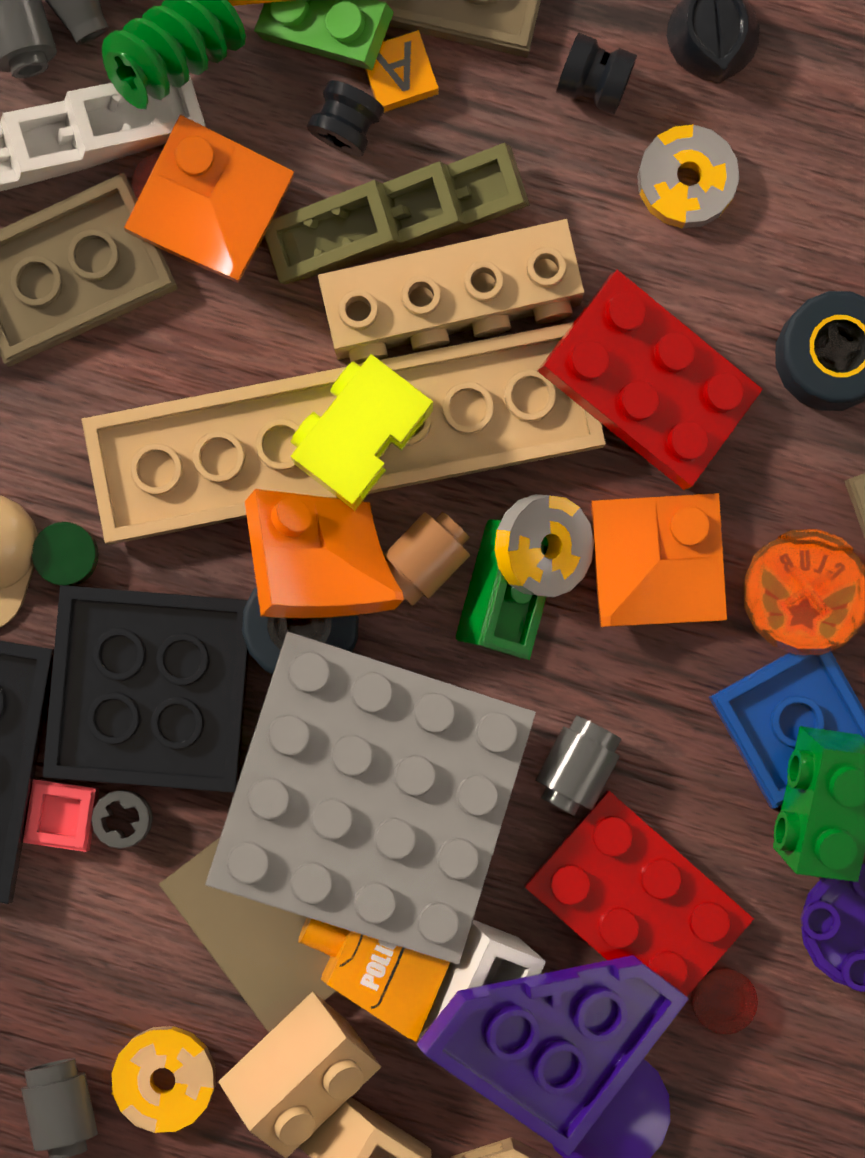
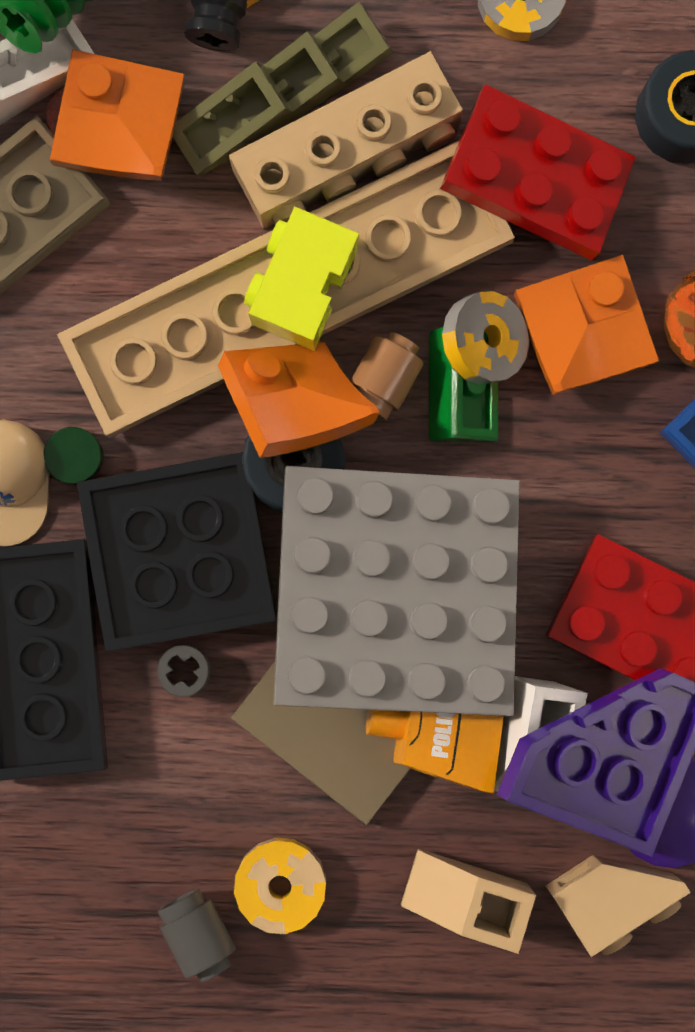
camera: 15 degrees left, 0 degrees up
coral tile [23,779,99,852] -> none
tan brick [218,991,381,1158] -> none
dark grey brick [535,715,621,816] -> none

